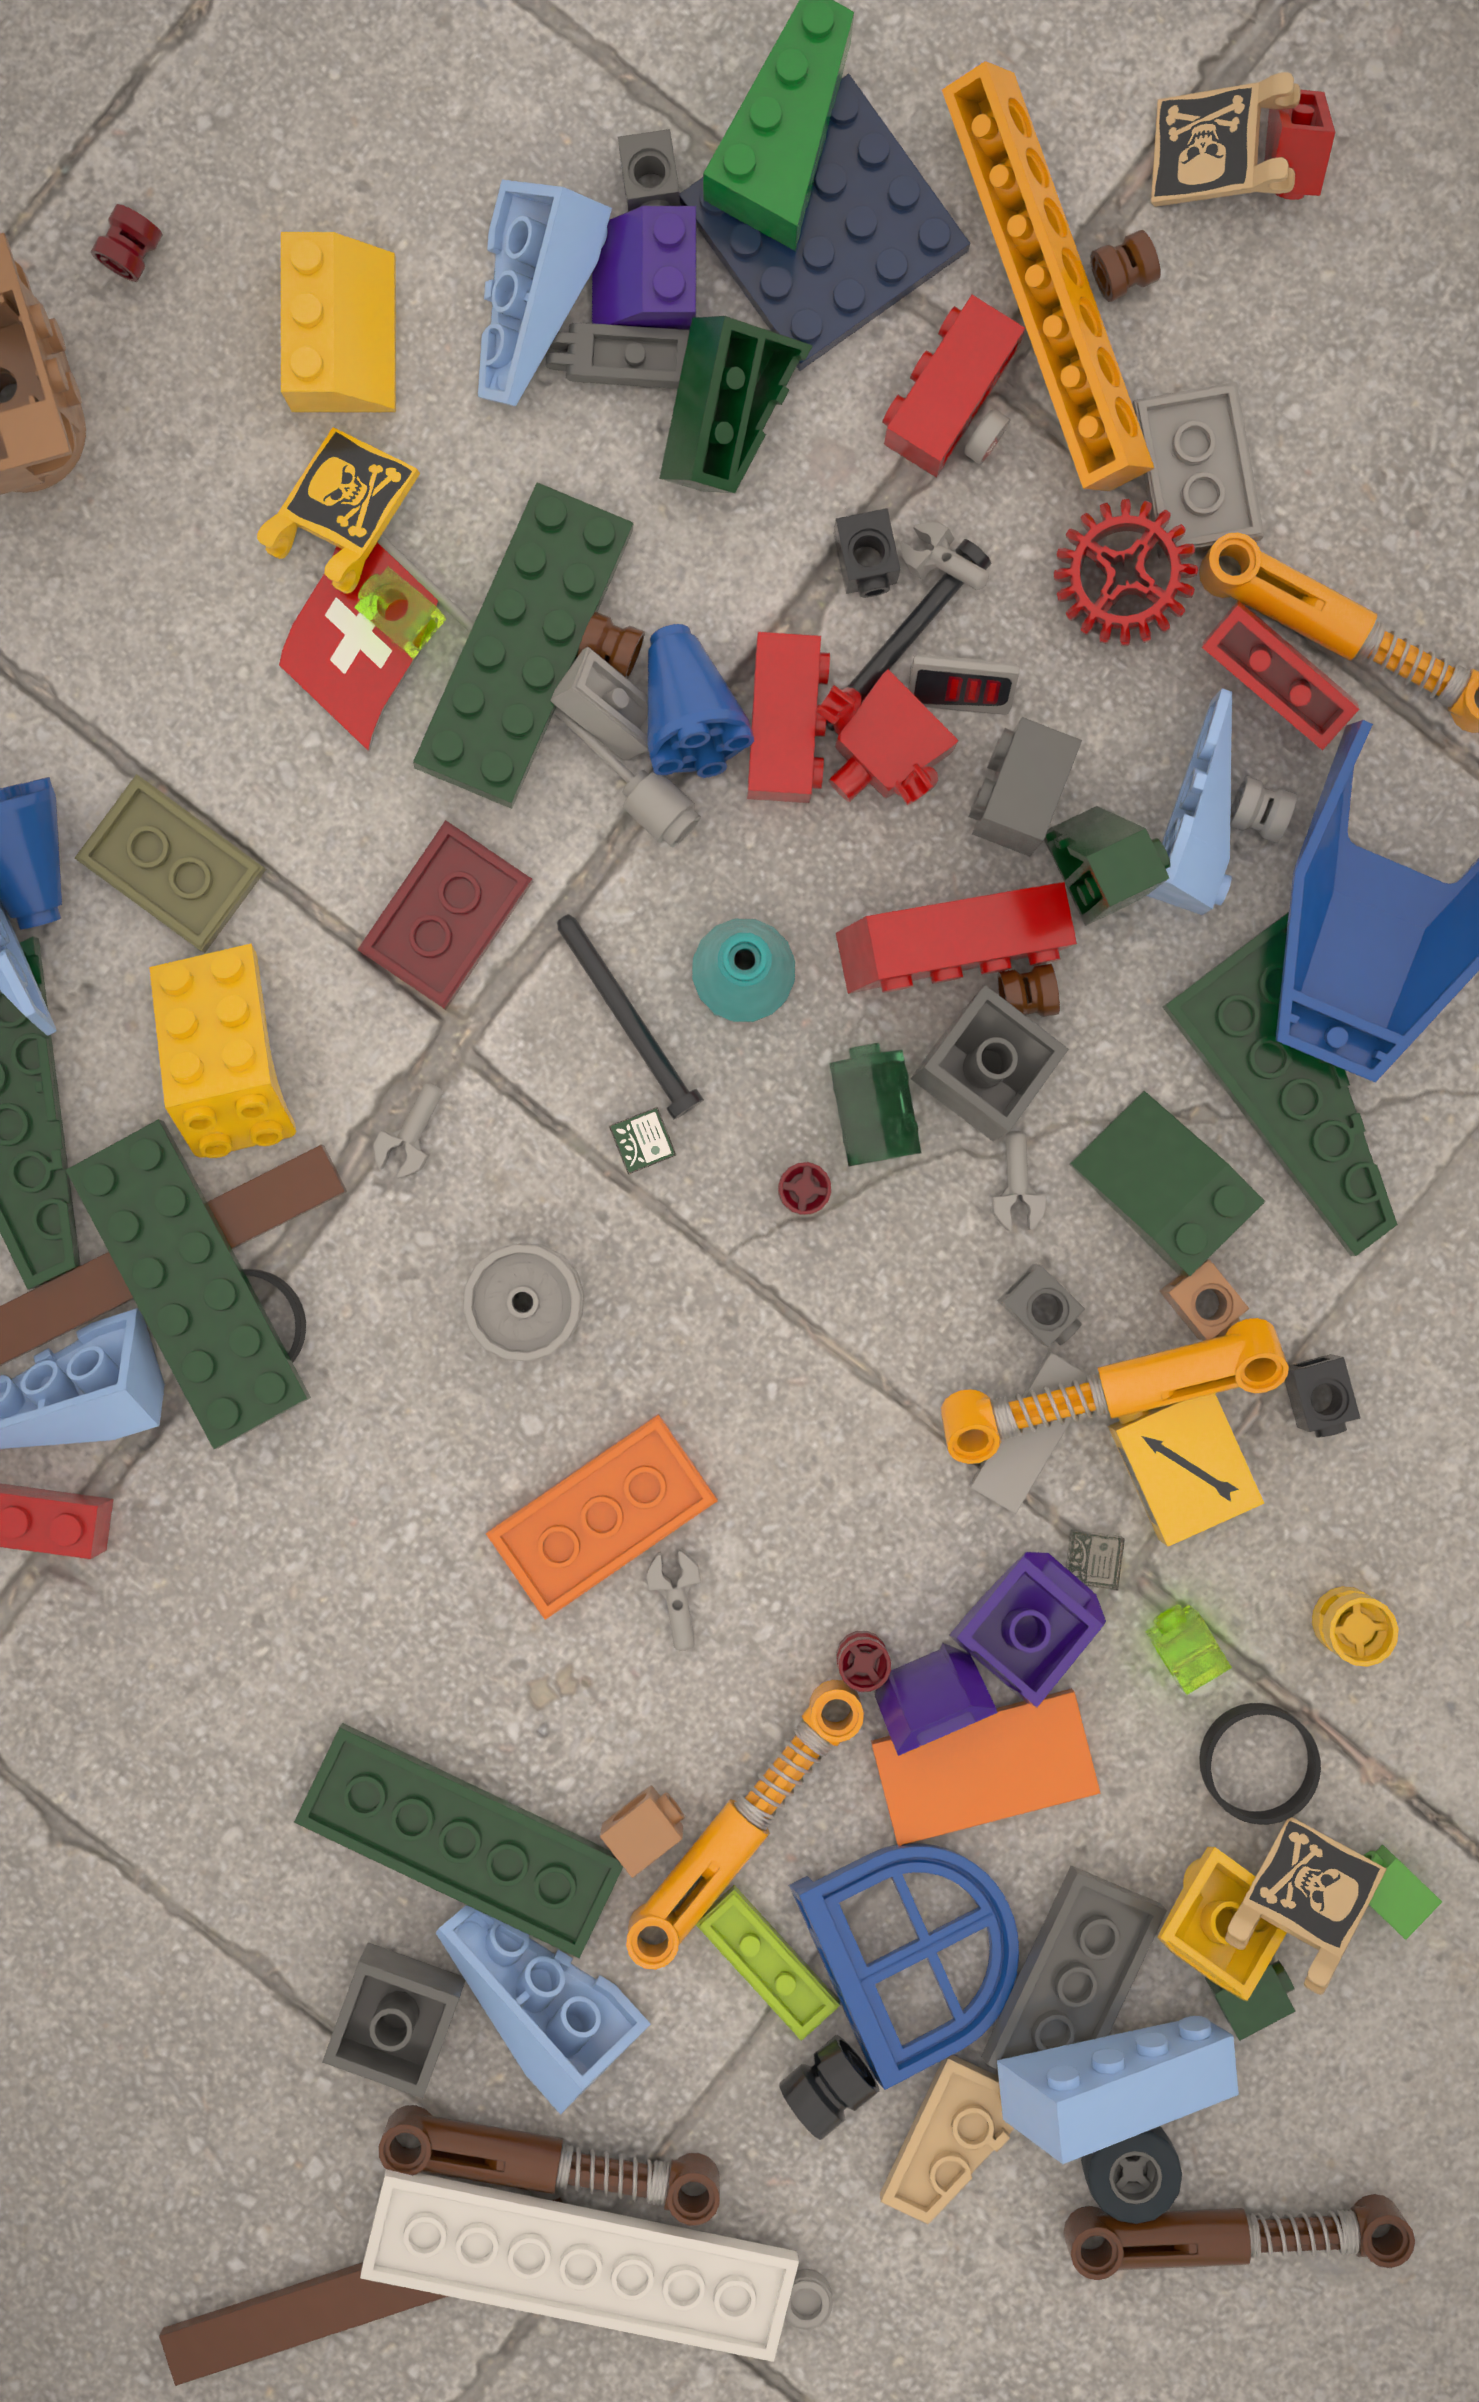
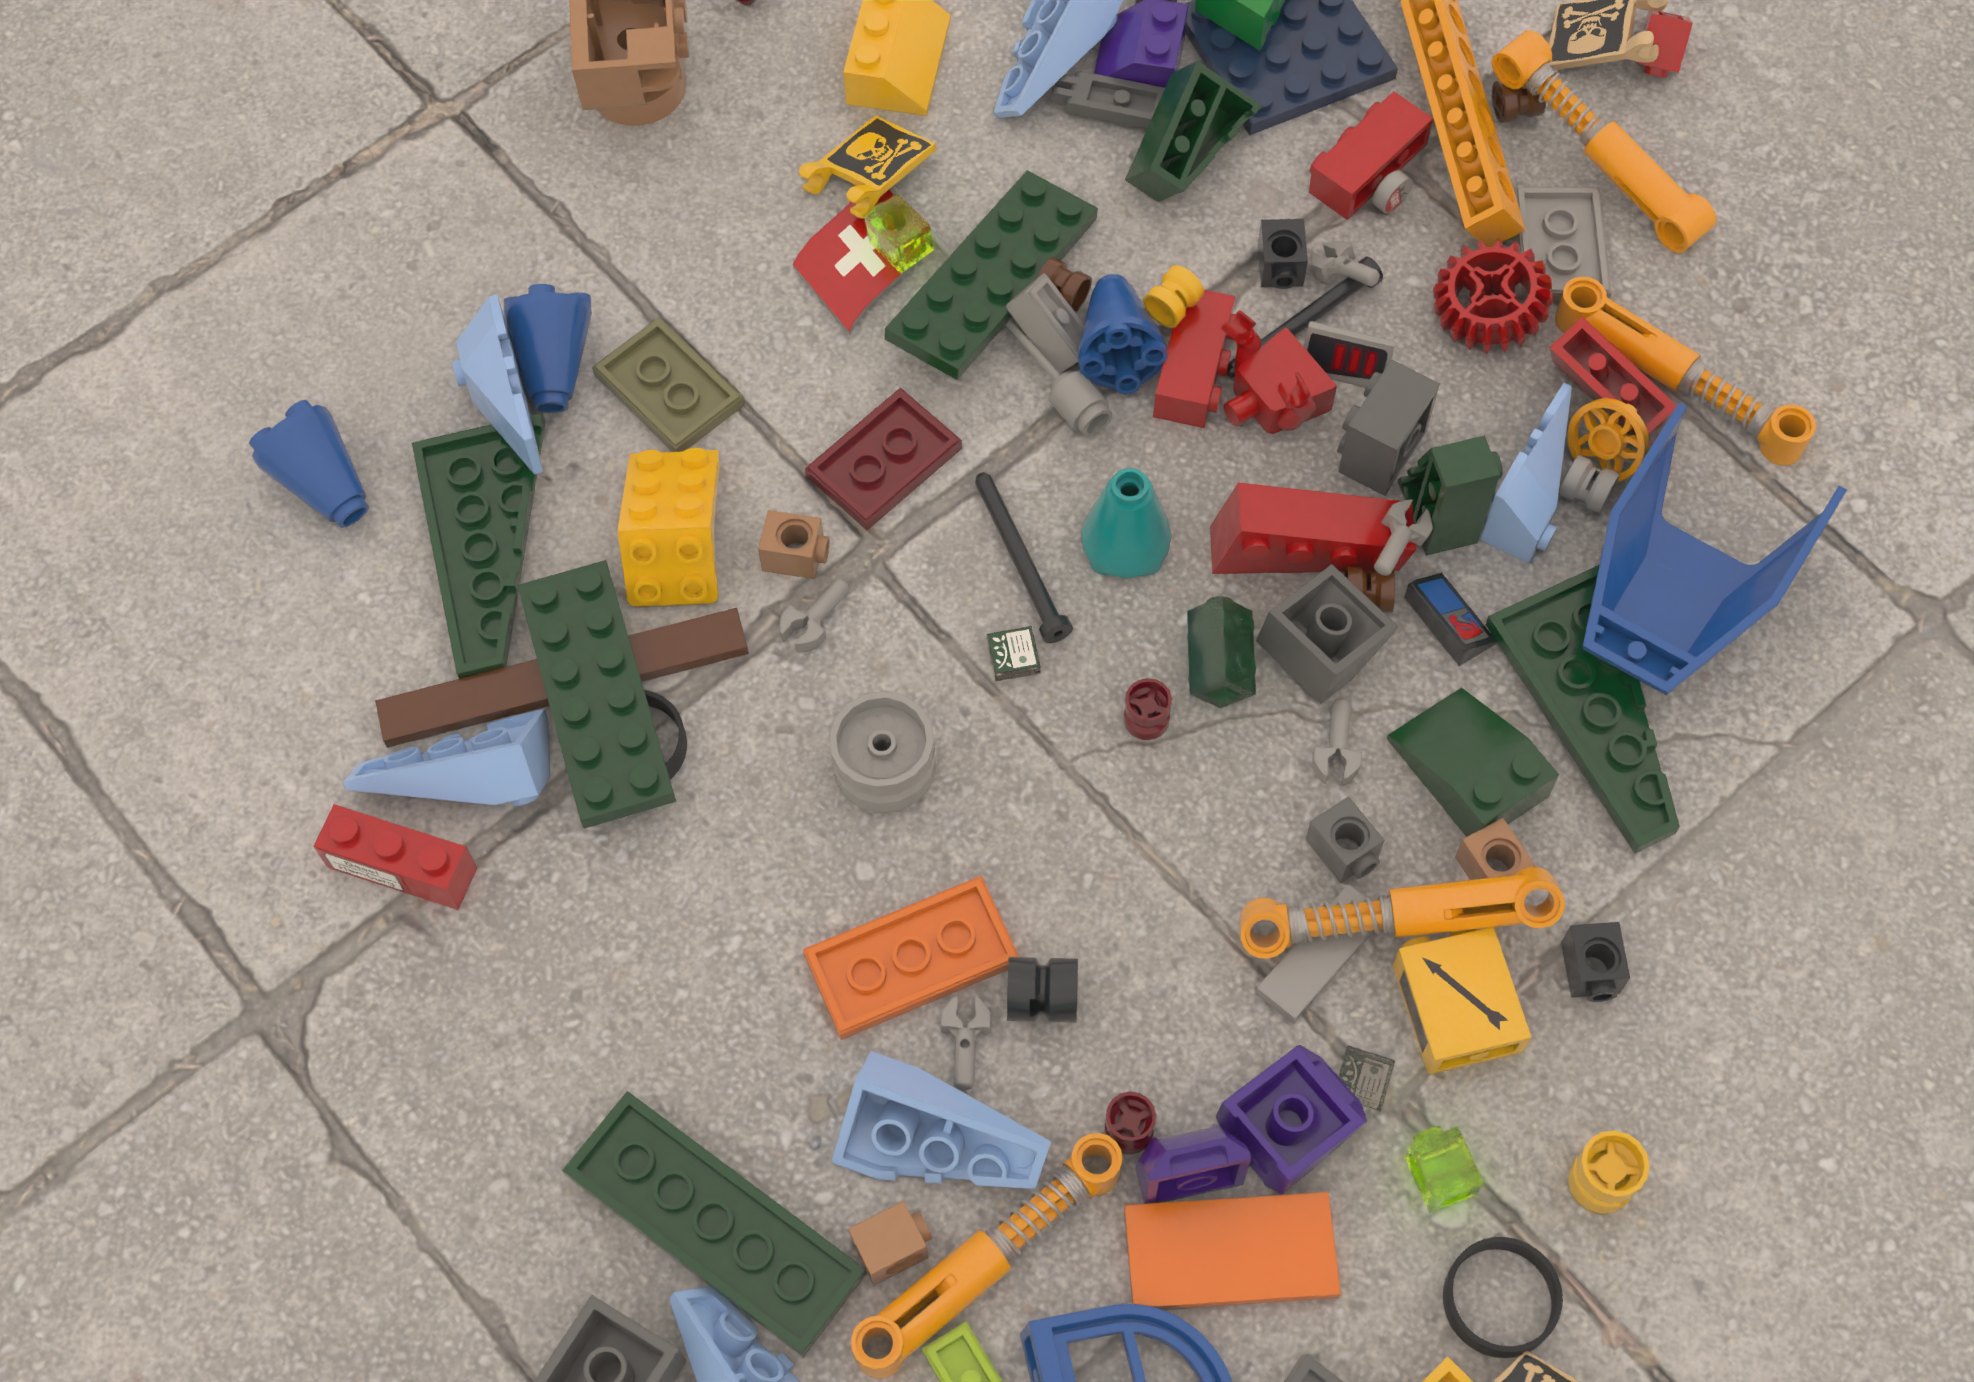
camera: 10 degrees right, 25 degrees down
none -> medium nougat brick [758,510,830,579]
none -> light blue wedge [831,1051,1051,1189]
none -> black wheel [1007,957,1078,1023]
none -> yellow wheel [1143,265,1204,328]
none -> light grey bar [1374,499,1433,576]
none -> slope [1404,573,1497,666]
none -> light orange piece [1492,30,1717,253]
none -> light orange wheel [1567,398,1651,482]

